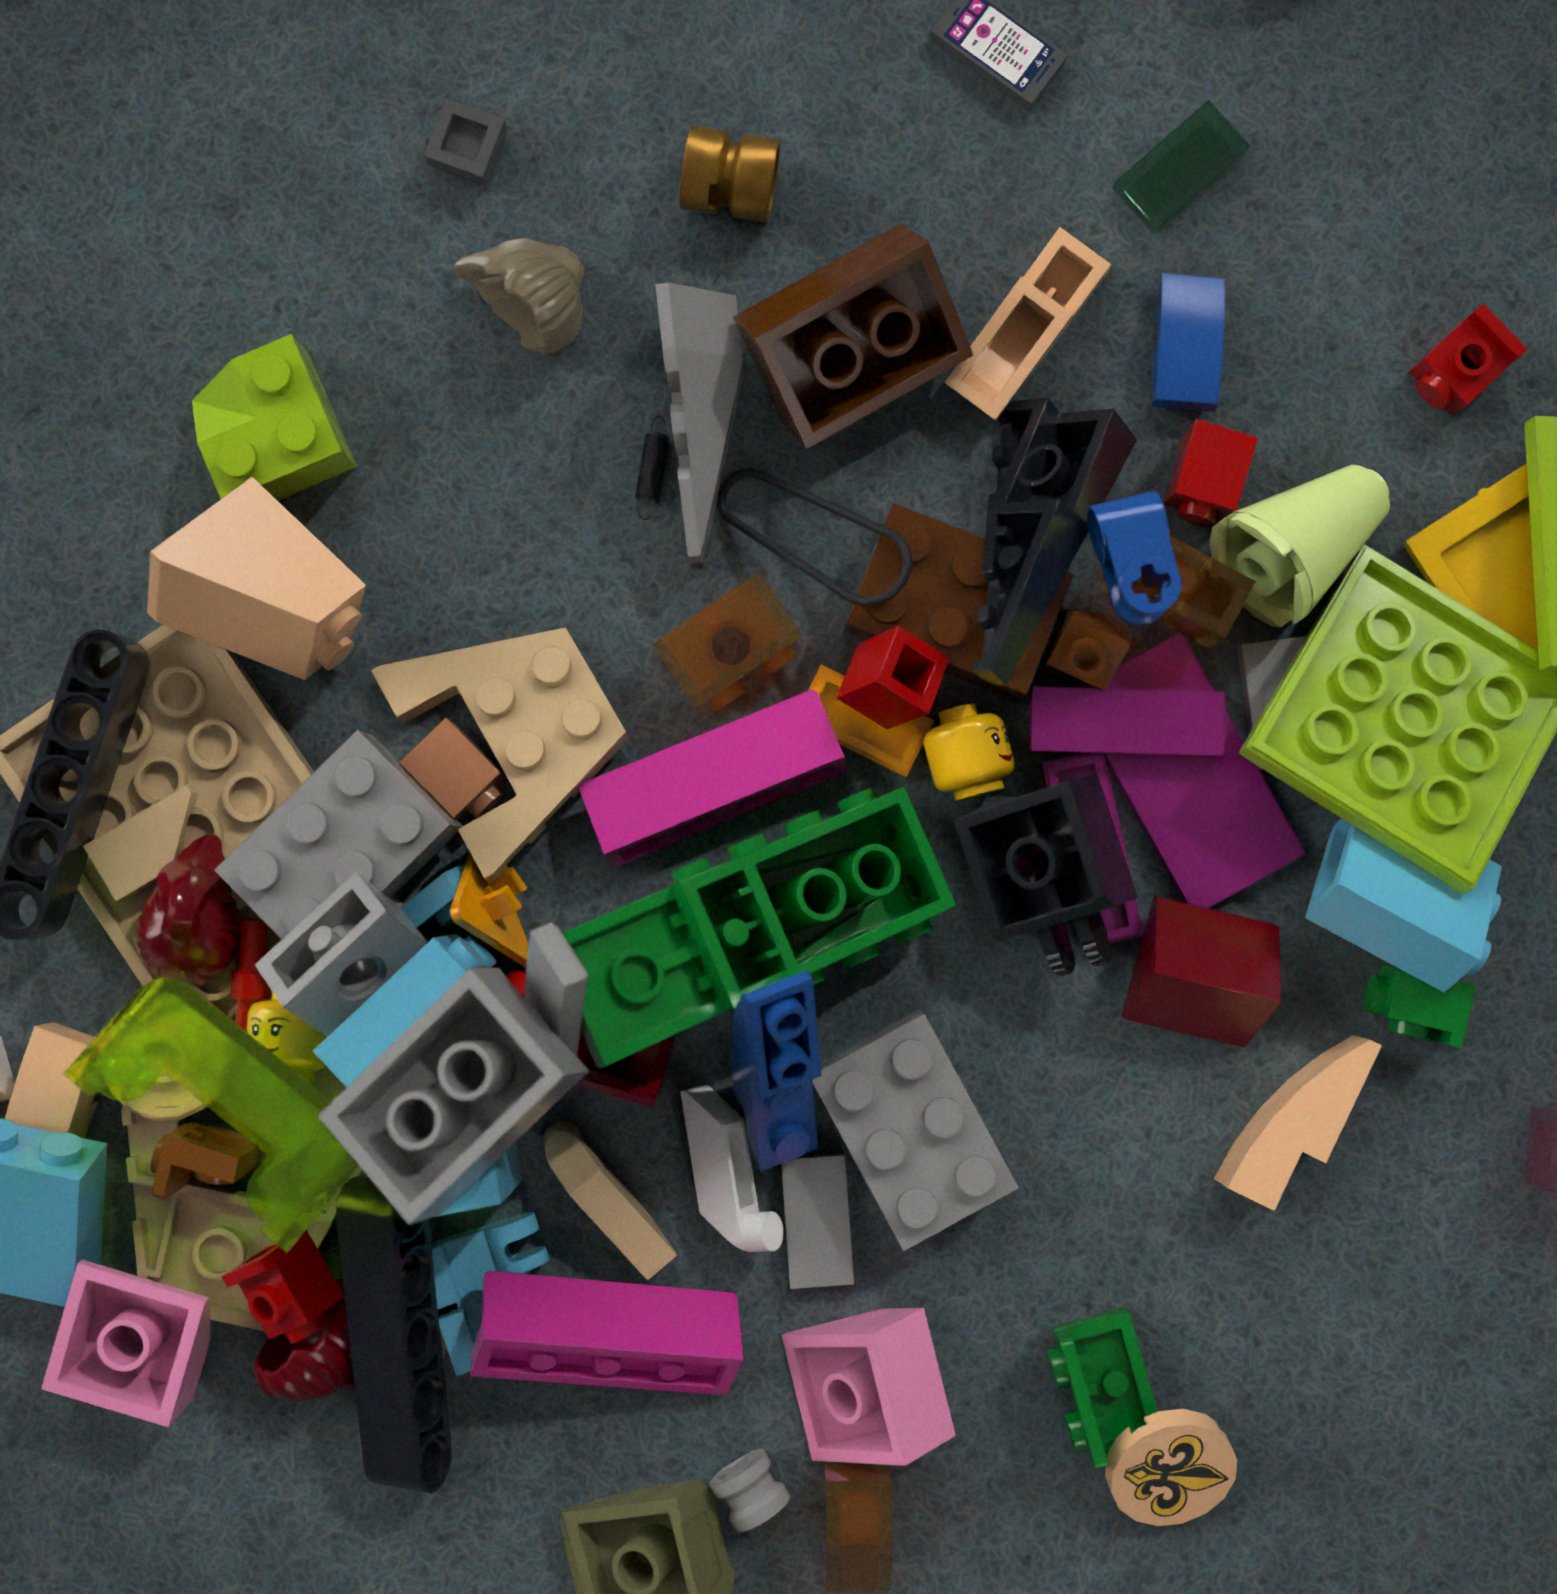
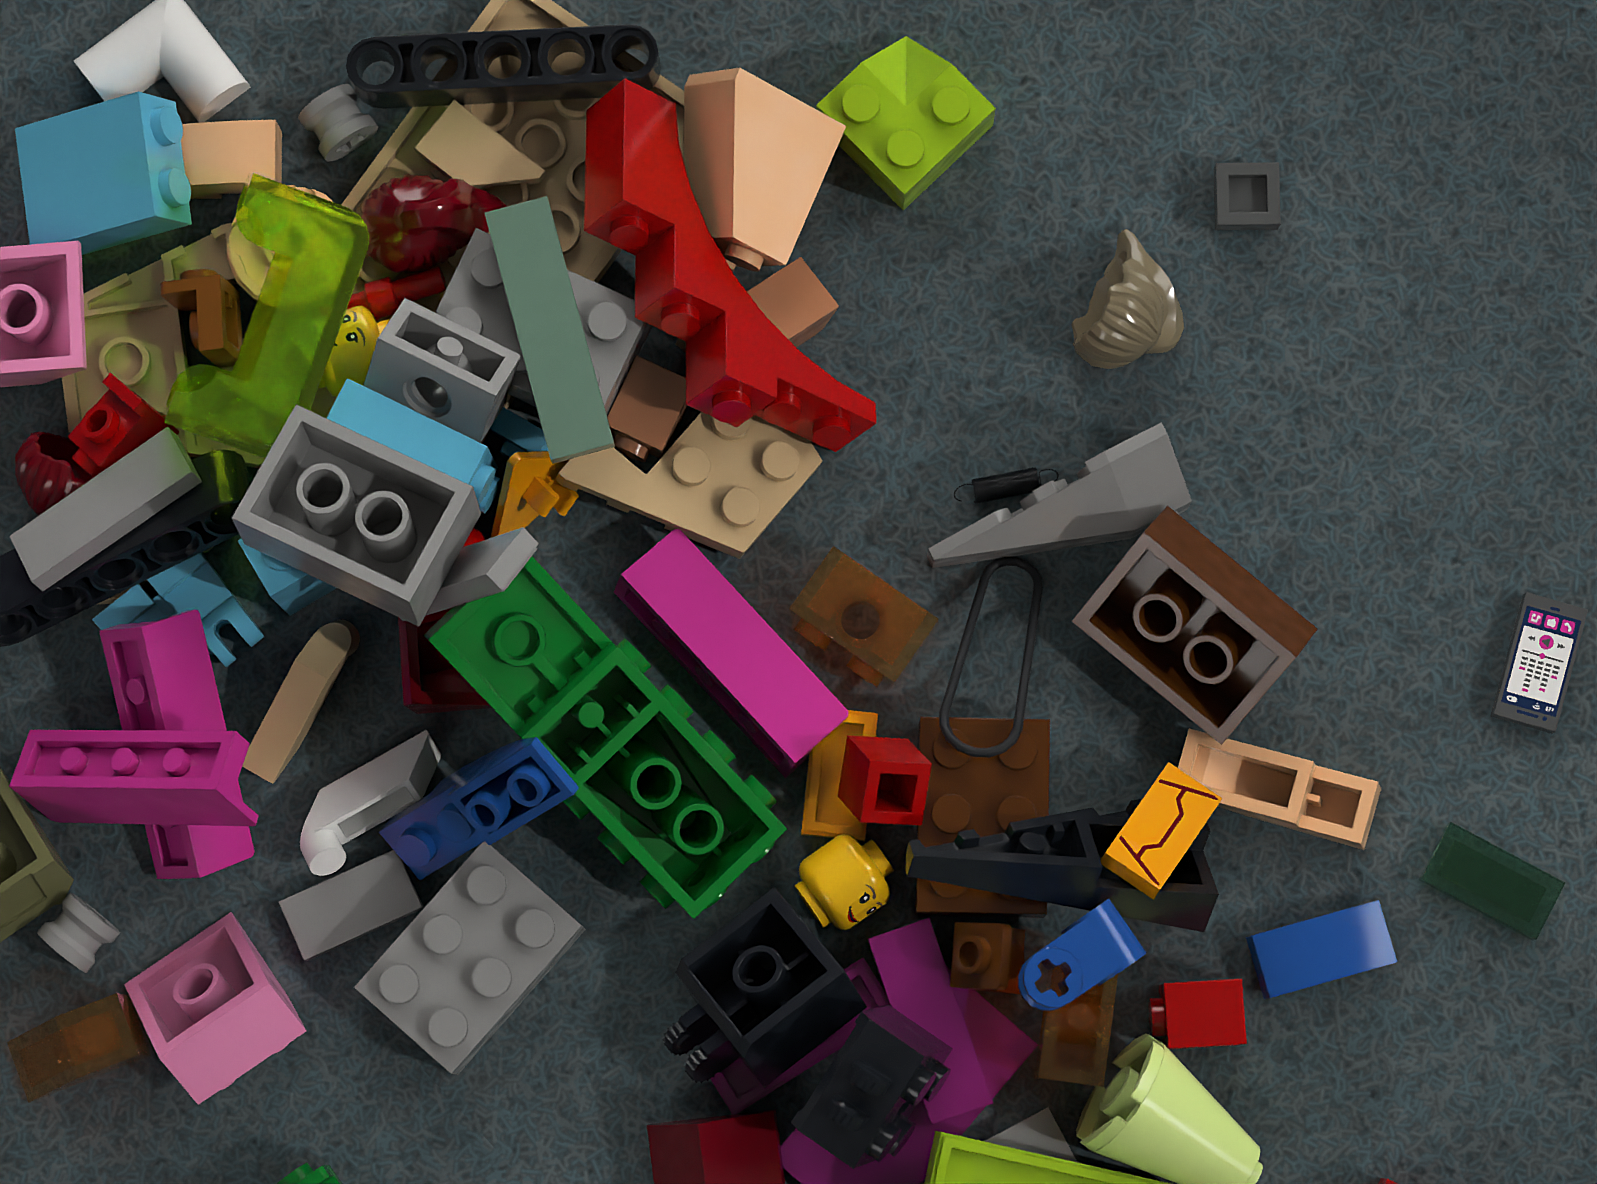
camera: 70 degrees right, 5 degrees down
pearl gold wheel [680,125,781,223] -> none
none -> dark pink panel [9,730,259,826]
none -> light grey tile [10,427,202,591]
none -> light grey wheel [298,84,378,162]
none -> sand green tile [485,196,615,464]
none -> red arch [584,78,876,452]
none -> nougat brick [747,257,839,348]
none -> black hinge [791,1005,953,1169]
none -> light orange tile [1101,762,1222,900]

